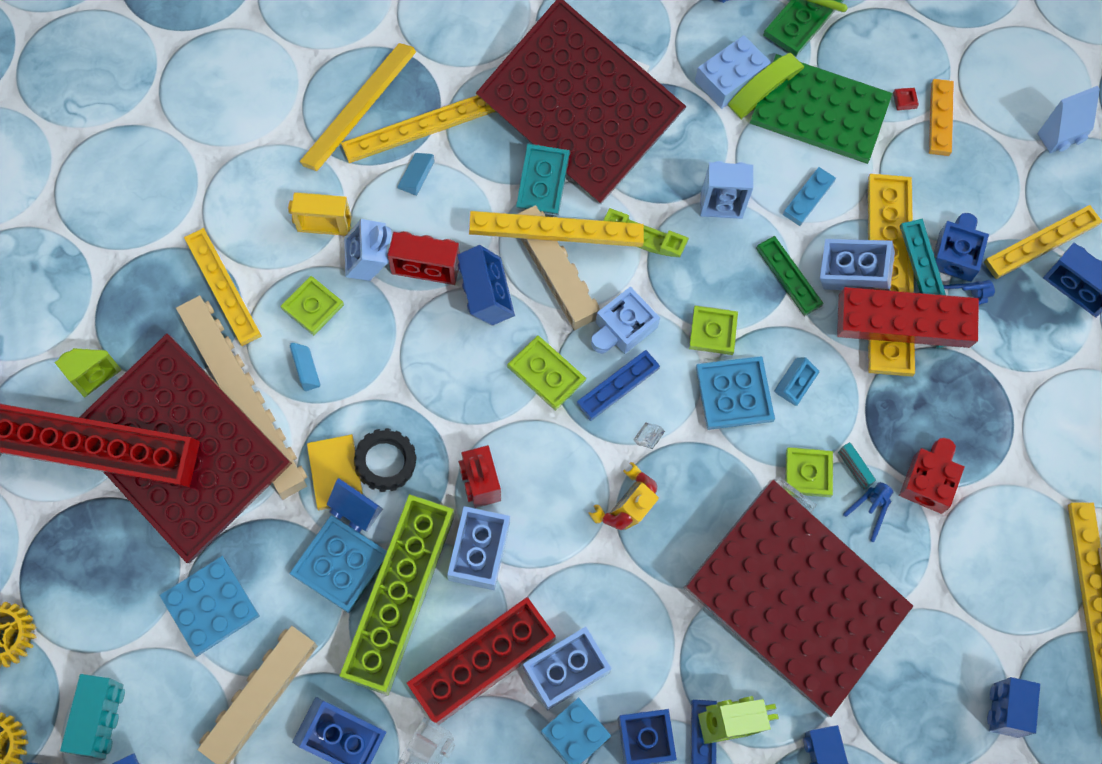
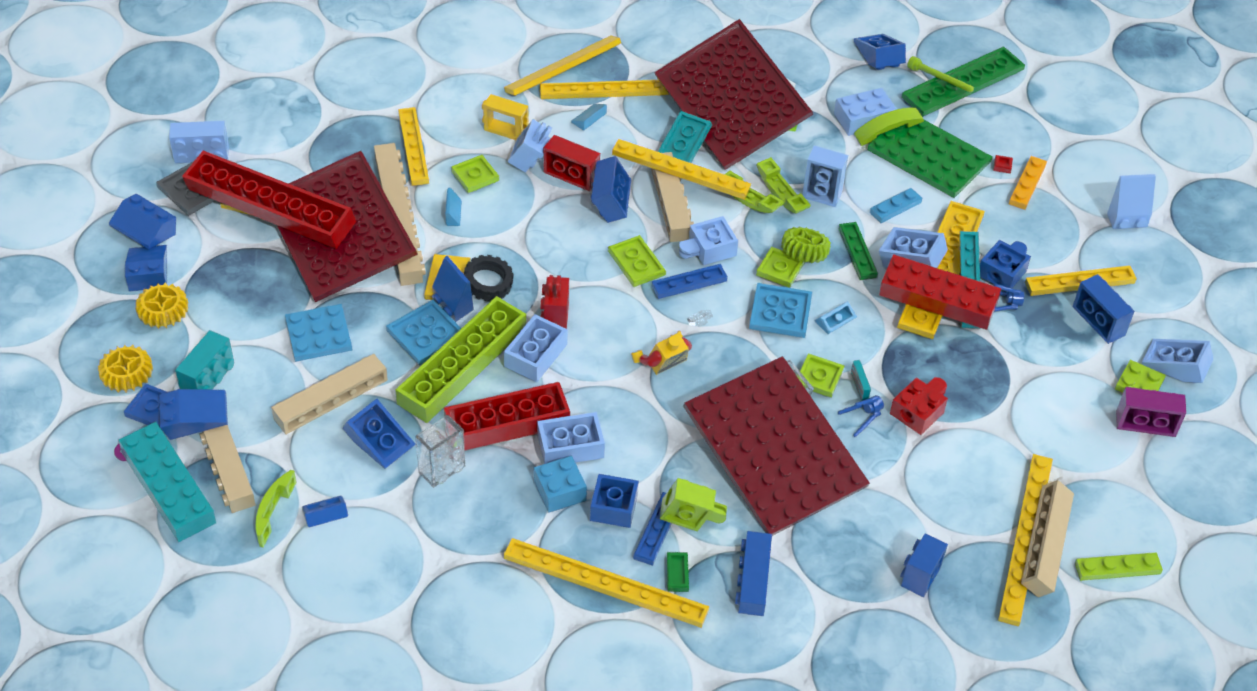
camera: 20 degrees right, 20 degrees down
lime slope [54,348,122,398] -> none
none -> lime slope [756,157,811,214]
none -> lime gear [781,226,831,263]

